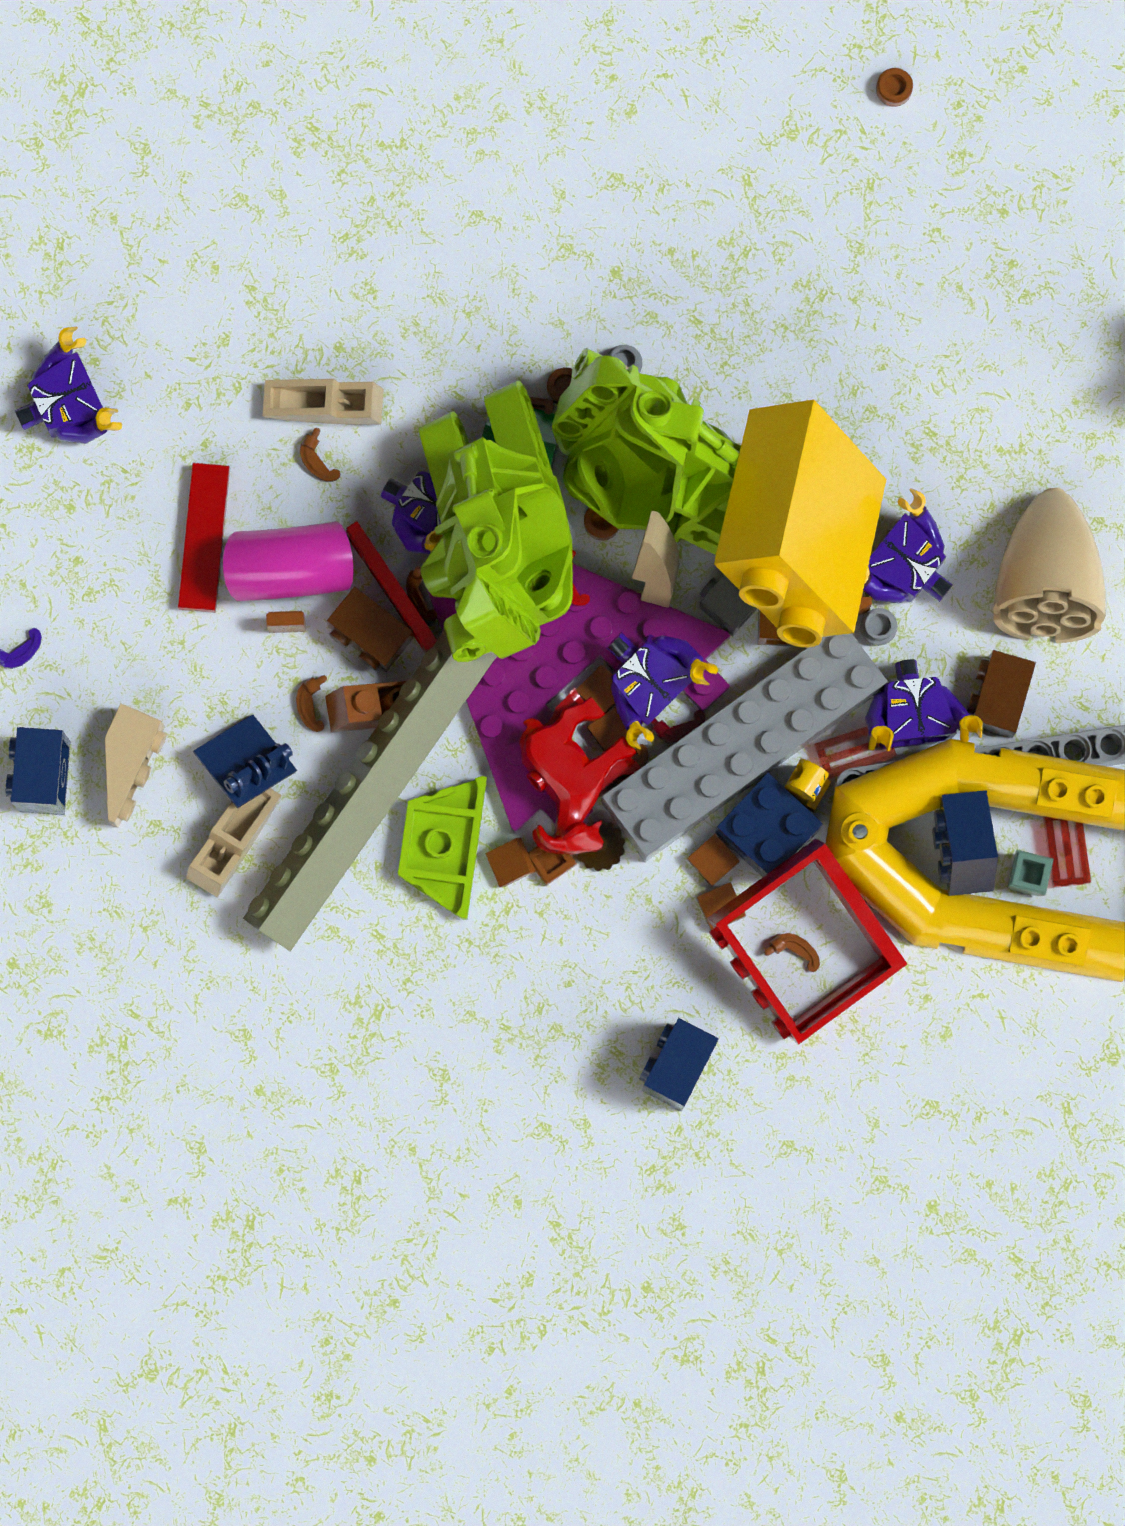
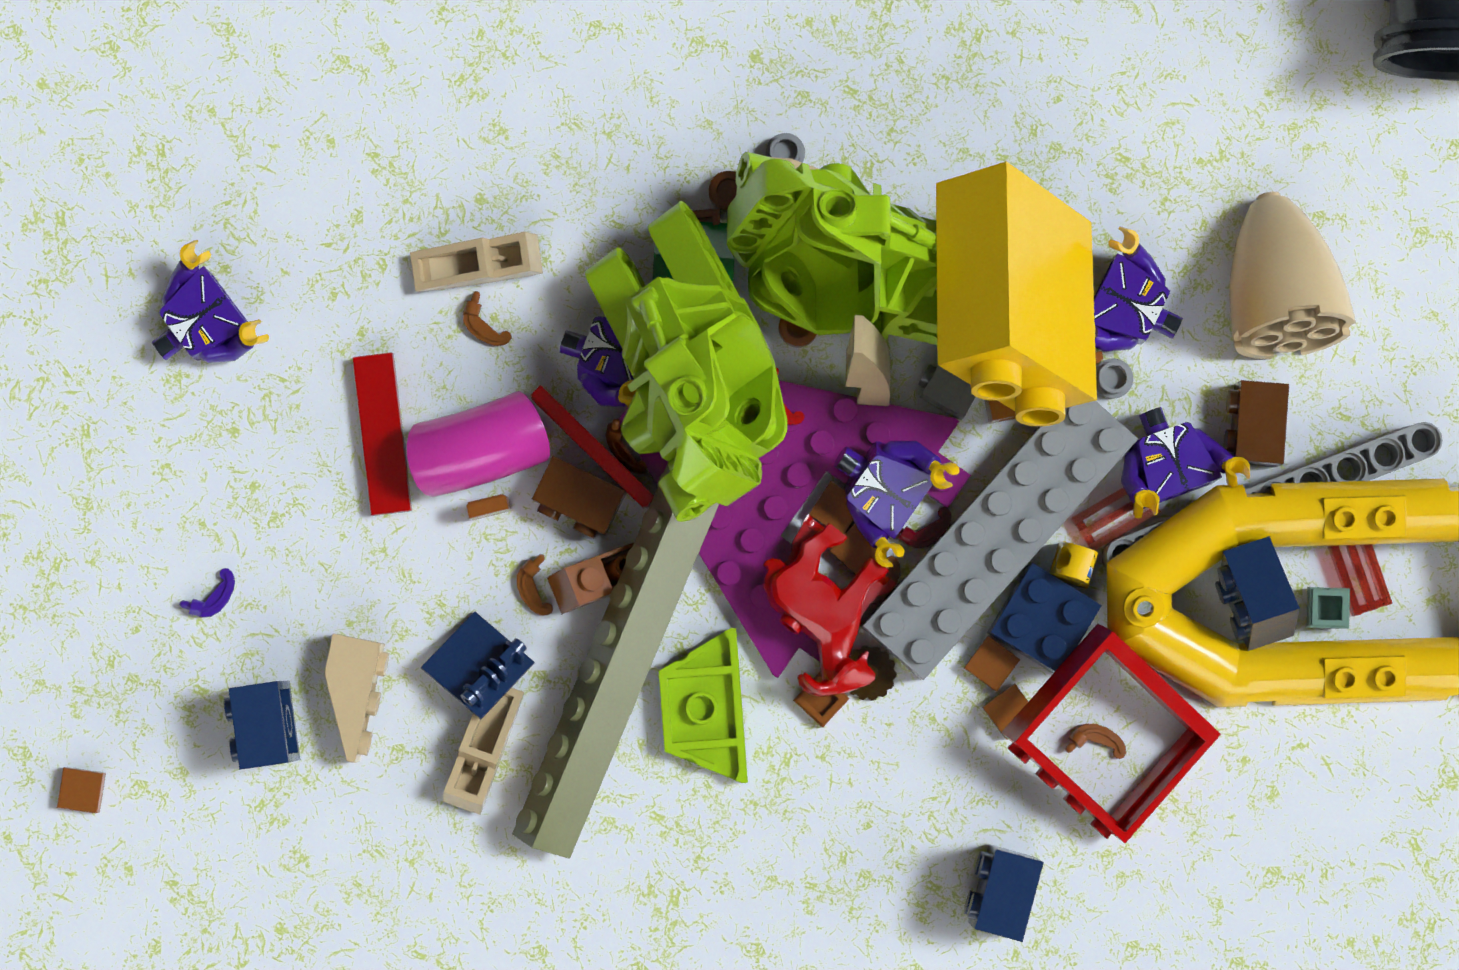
camera: 10 degrees left, 5 degrees up
dark orange tile [485,837,536,887] -> none

